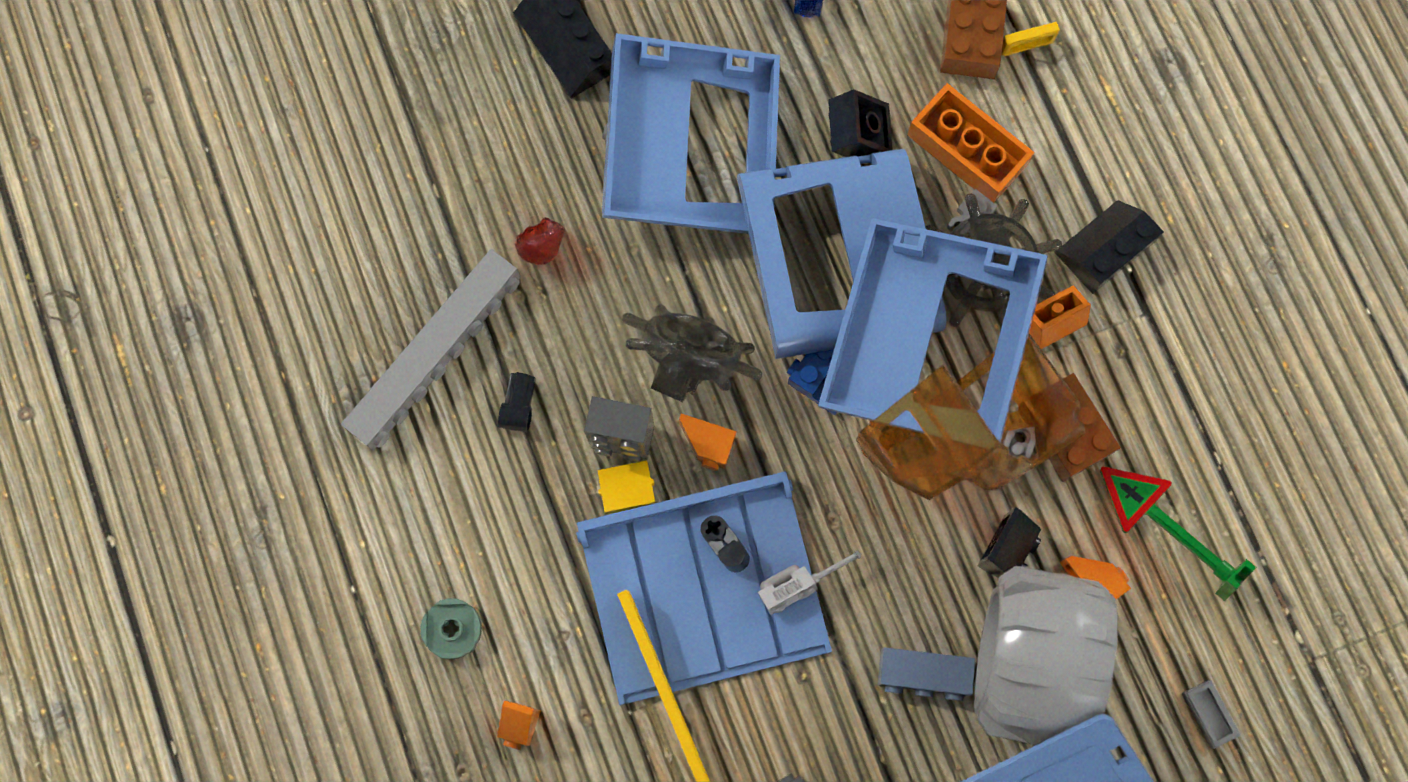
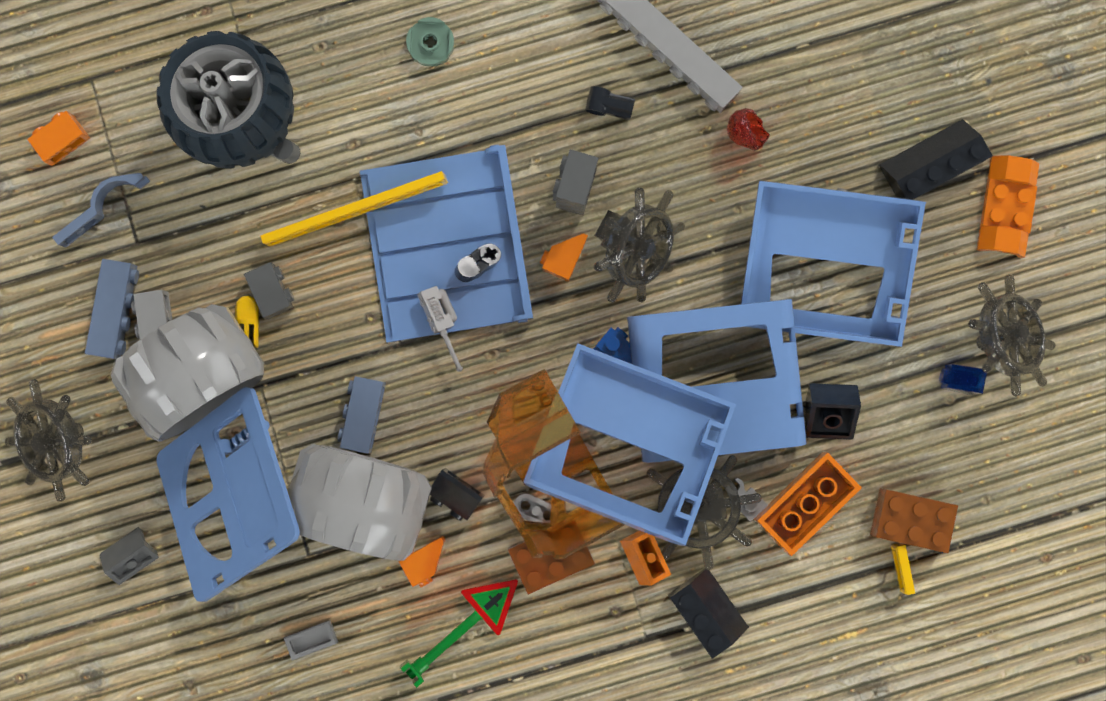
camera: 95 degrees right, 10 degrees up
orange slope [497,700,541,750] -> none
yellow piece [597,460,655,515] -> none

